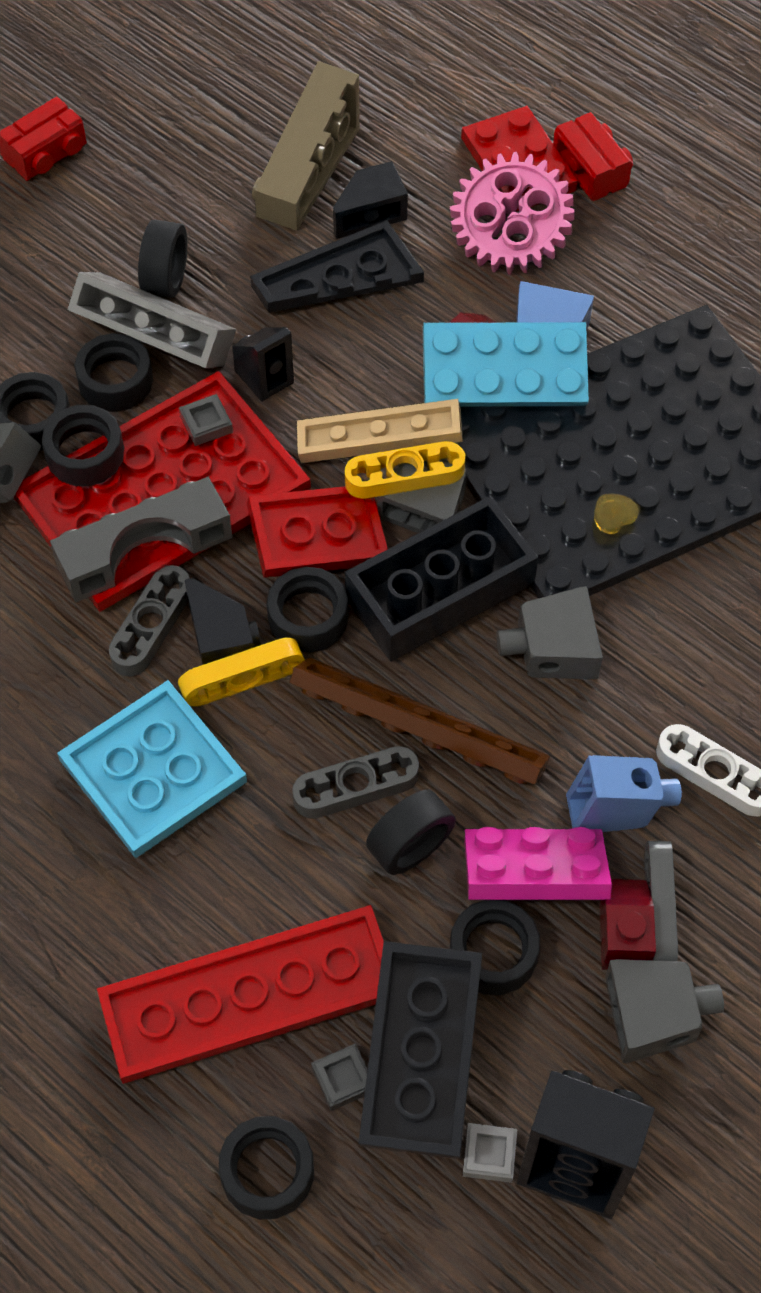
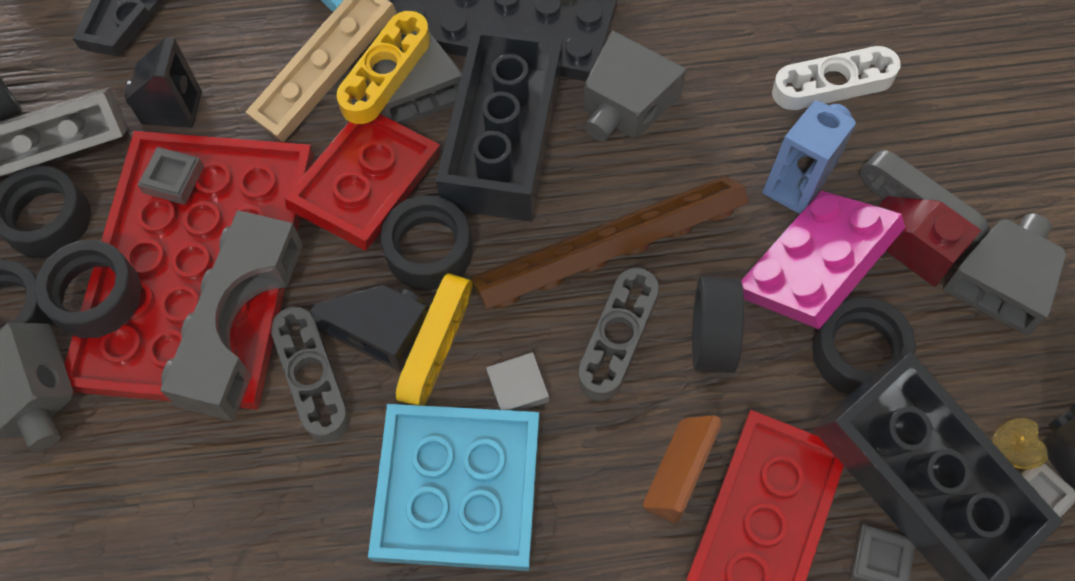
camera: 45 degrees left, 5 degrees up
none -> light grey tile [486,352,549,411]
none -> dark orange slope [643,415,722,524]
none -> clear yellow piece [992,418,1047,469]

